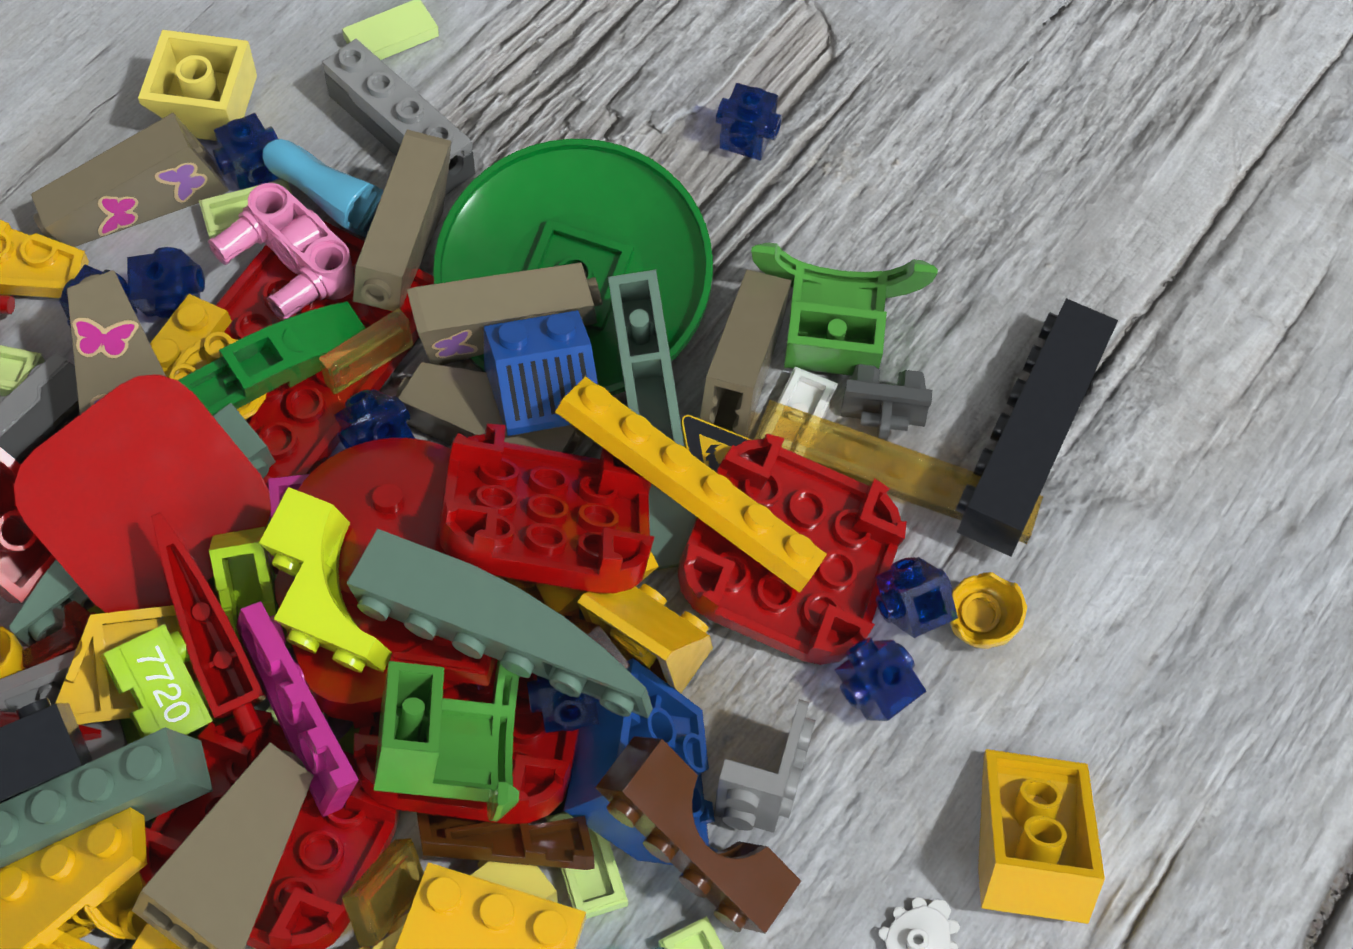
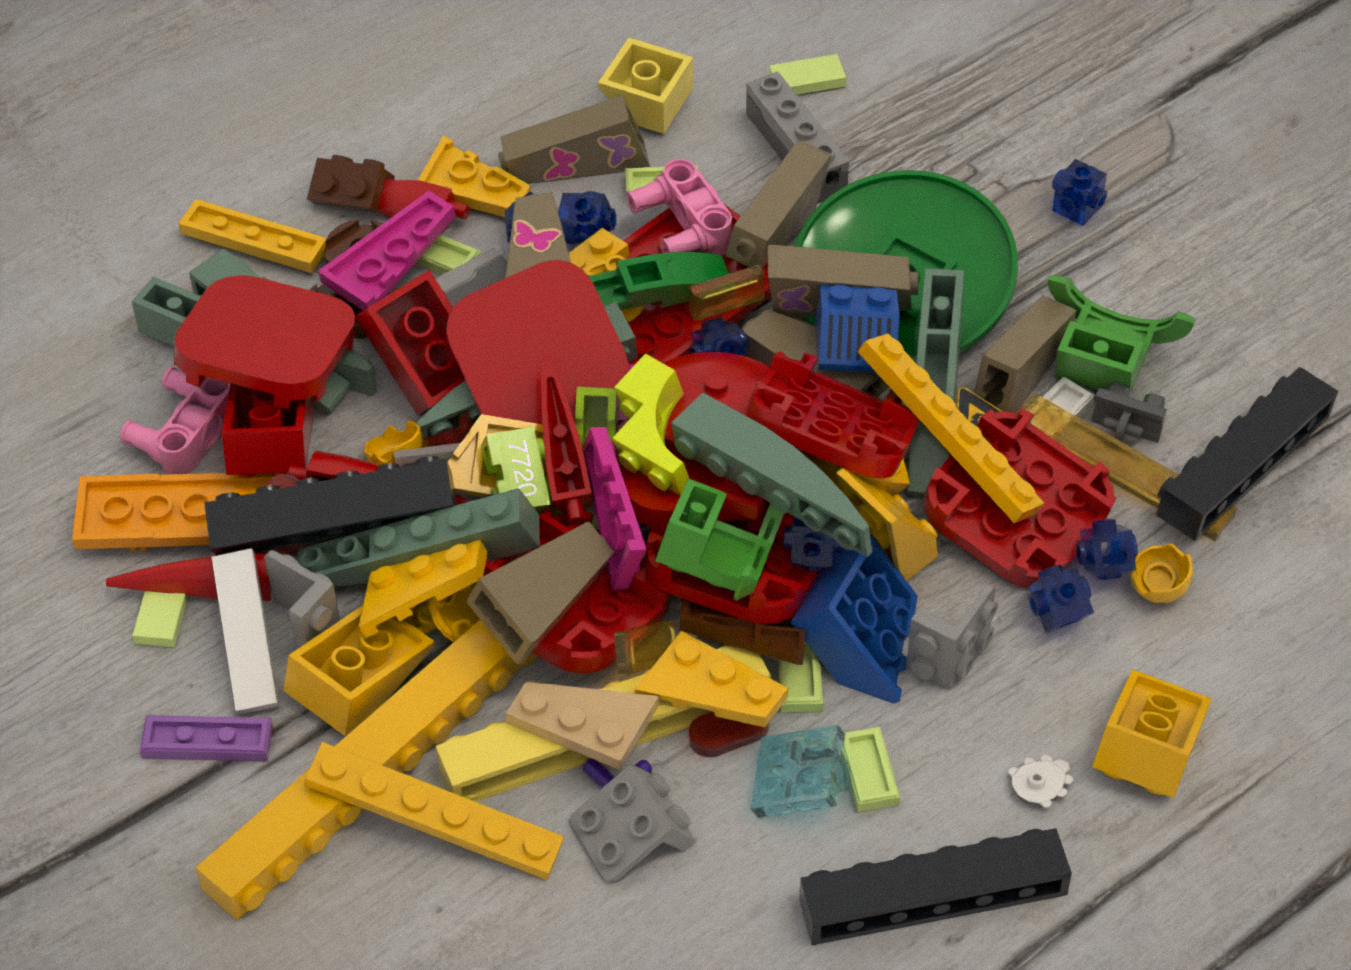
camera: 20 degrees right, 10 degrees down
clear blue brick [212,113,279,190] -> none
medium azure piece [263,139,384,238] -> none
reddish brown arch [595,736,801,934] -> none

